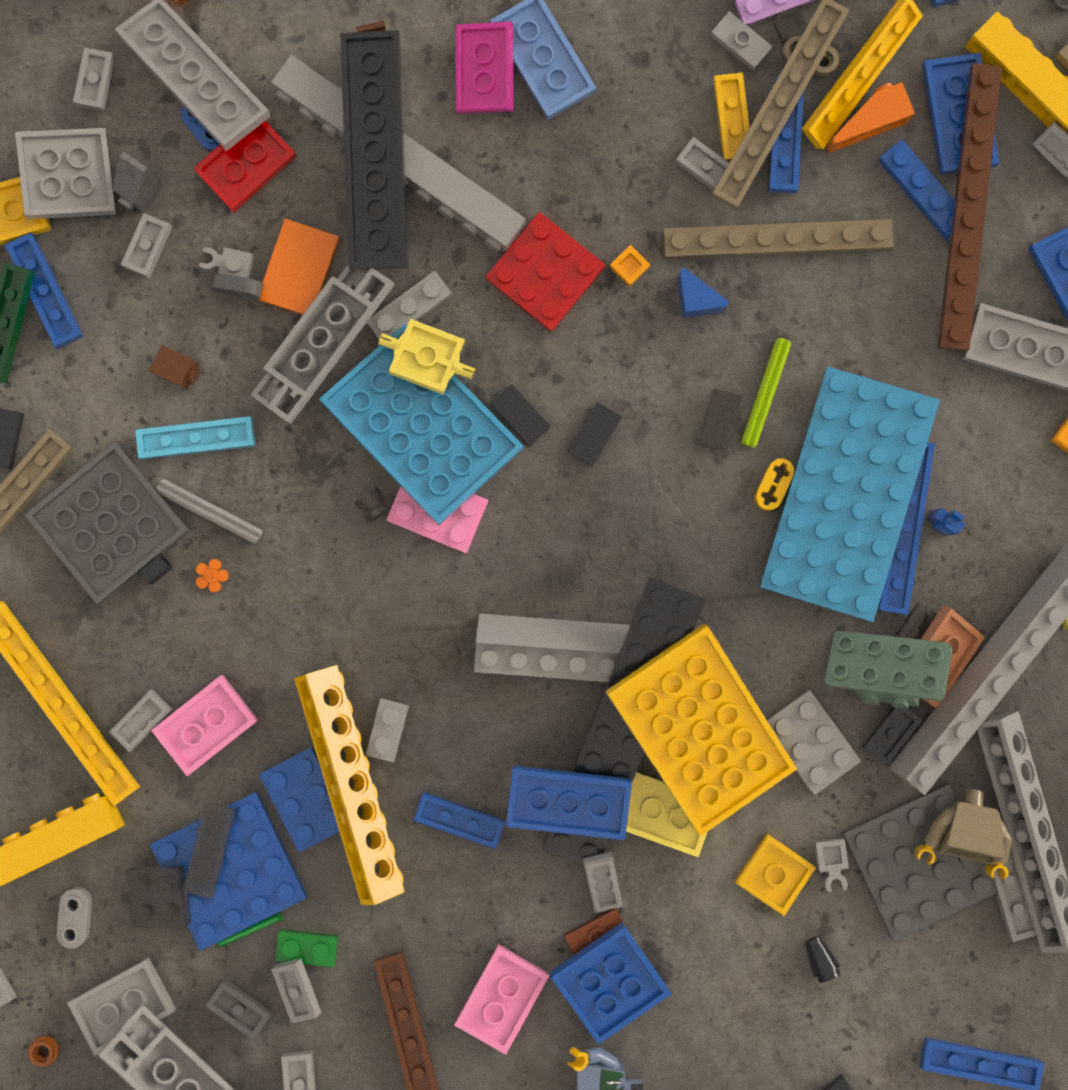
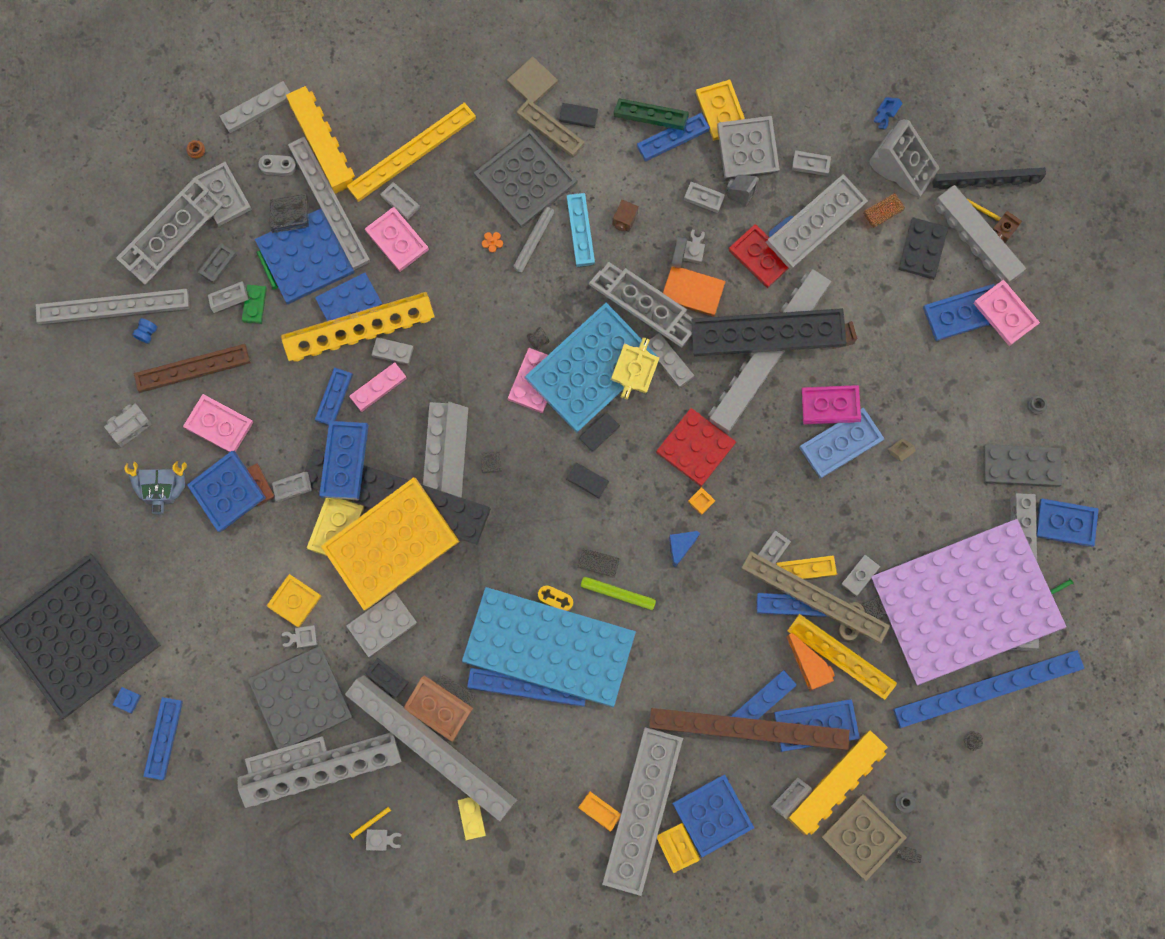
camera: 90 degrees right, 10 degrees down
black hinge [139,554,172,585] -> none
clear smoke plate [183,802,236,898] -> none
dark tan plate [663,219,893,259] -> none
black cone [804,935,841,983] -> none
sand green bracket [825,631,952,709] -> none
dark tan torso [915,790,1012,879] -> none
blue plate [927,508,965,536] -> none
none -> light grey plate [288,137,370,270]
none -> bright pink plate [349,363,407,412]

